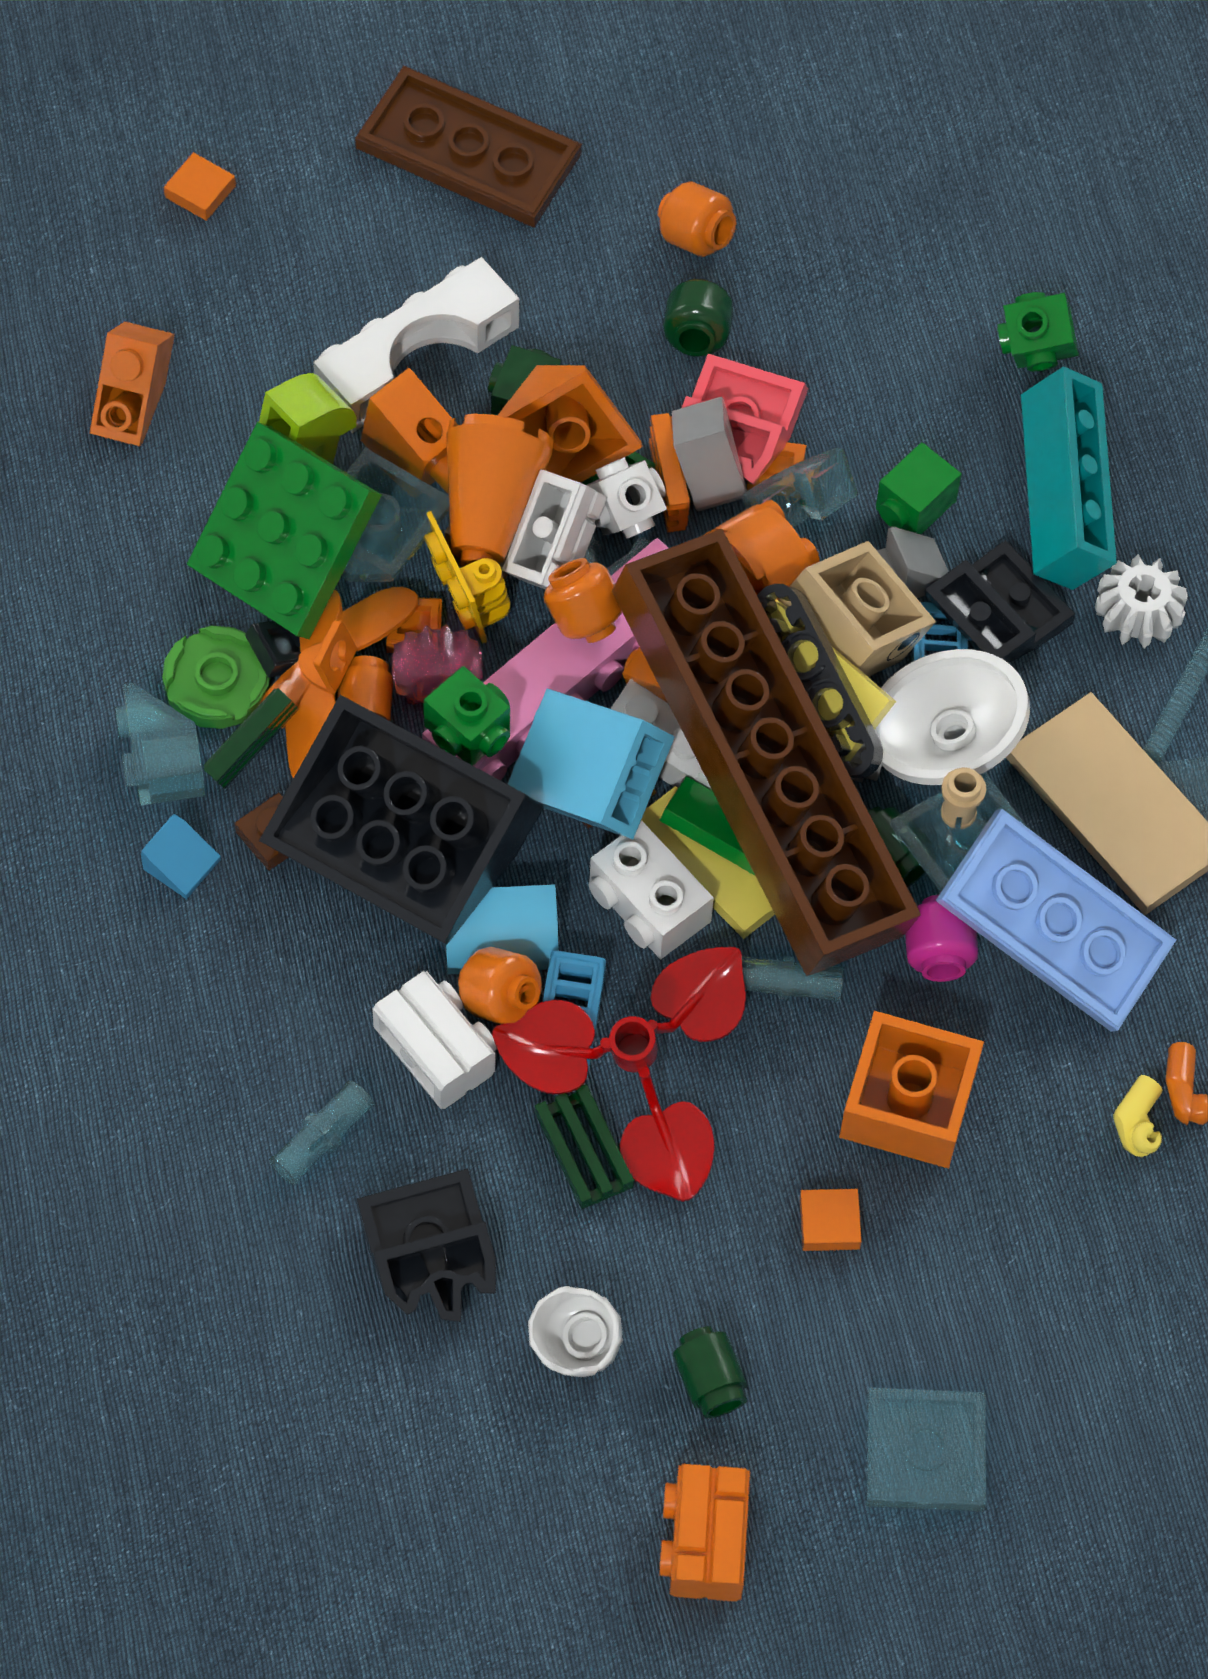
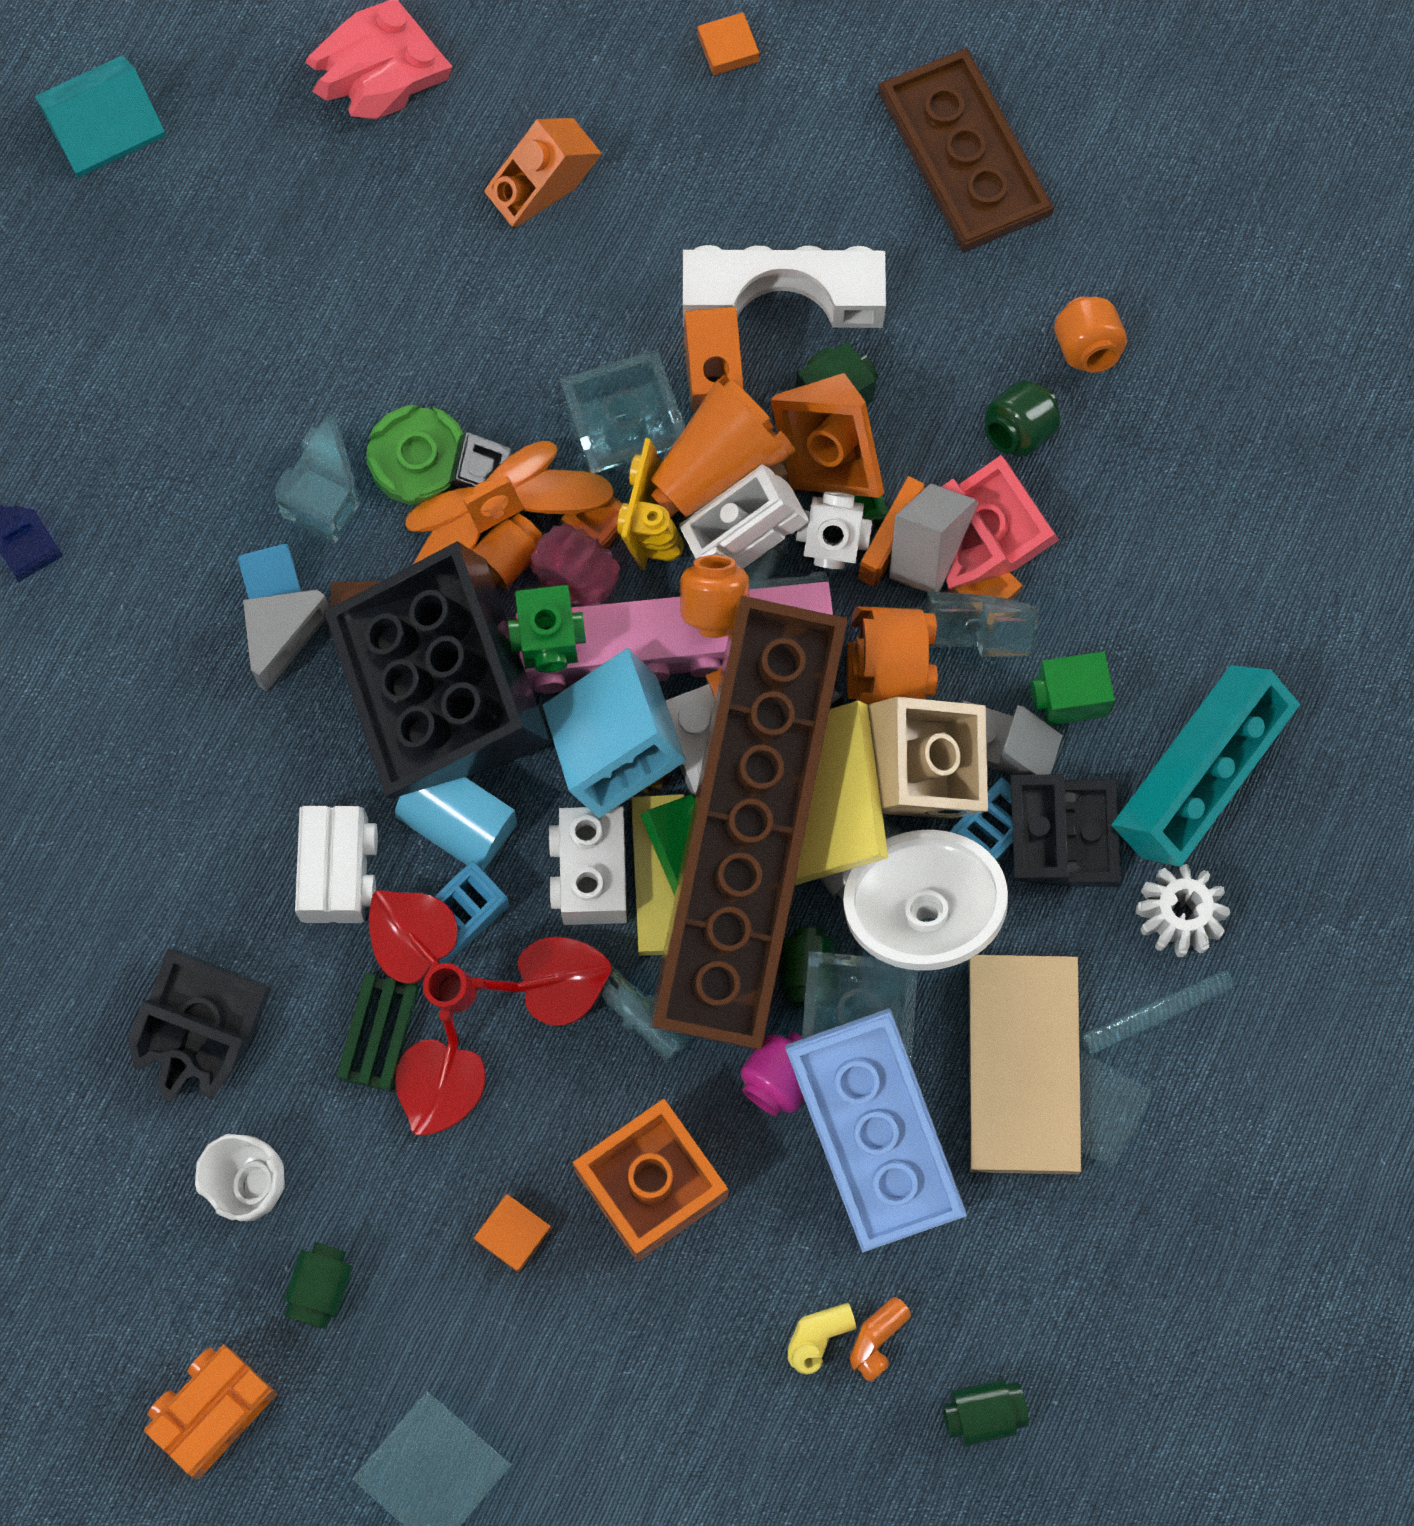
camera: 40 degrees right, 10 degrees up
green plate [186,421,382,639] -> none
dark green tile [203,688,299,789] -> none
lime brick [259,373,357,464] -> none
clear light blue pin [269,1081,374,1185] -> none
orange head [458,947,542,1024] -> none
black beam [757,584,883,778] -> none
tan pin [941,767,986,829] -> none
green brick [997,292,1079,372] -> none
none -> light grey slope [243,590,330,692]

